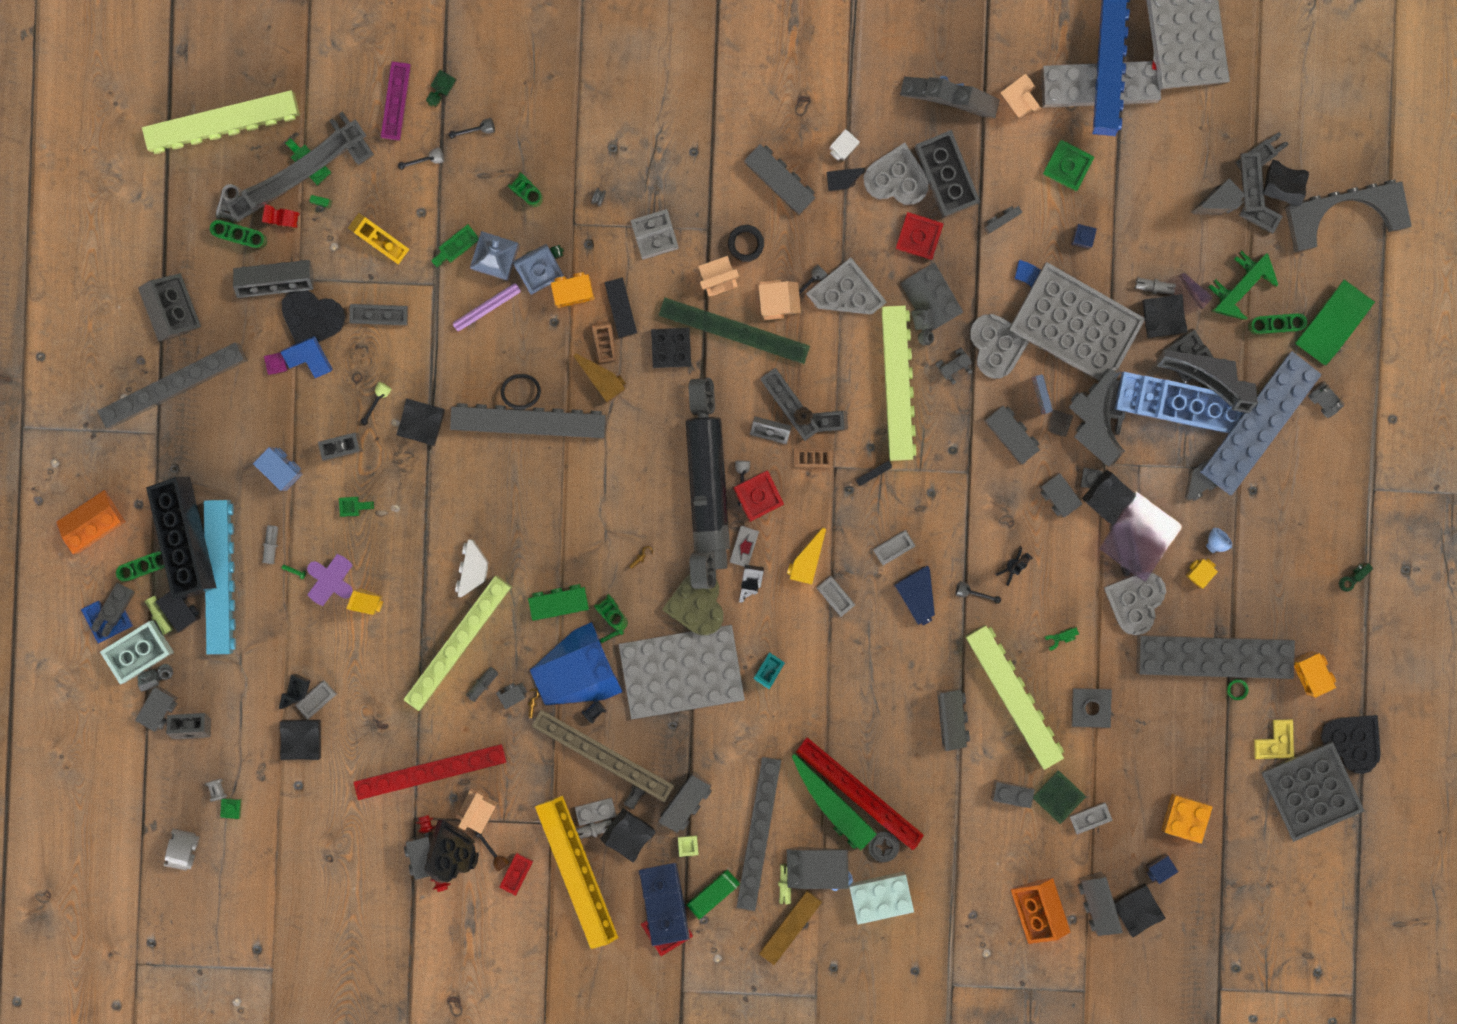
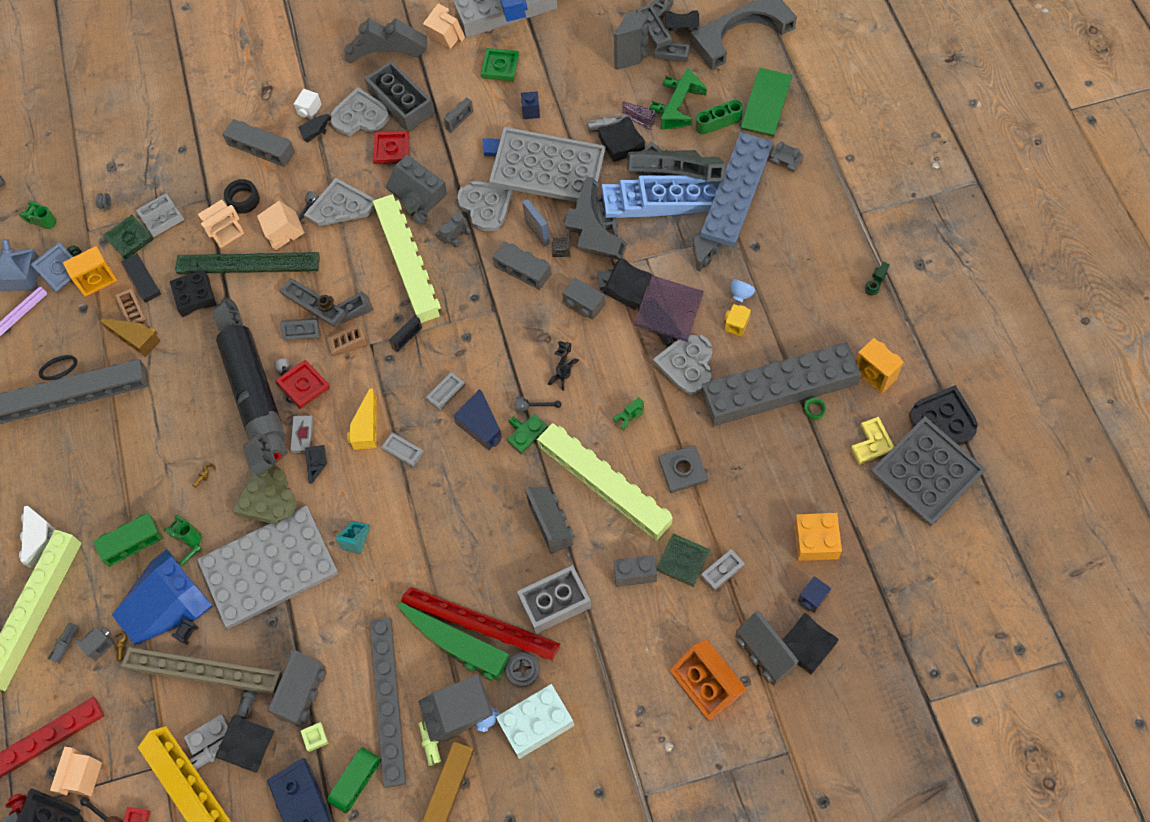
camera: 10 degrees left, 25 degrees down
none -> clear green plate [103,215,154,260]
none -> green plate [507,414,548,454]
none -> light grey brick [517,565,591,634]

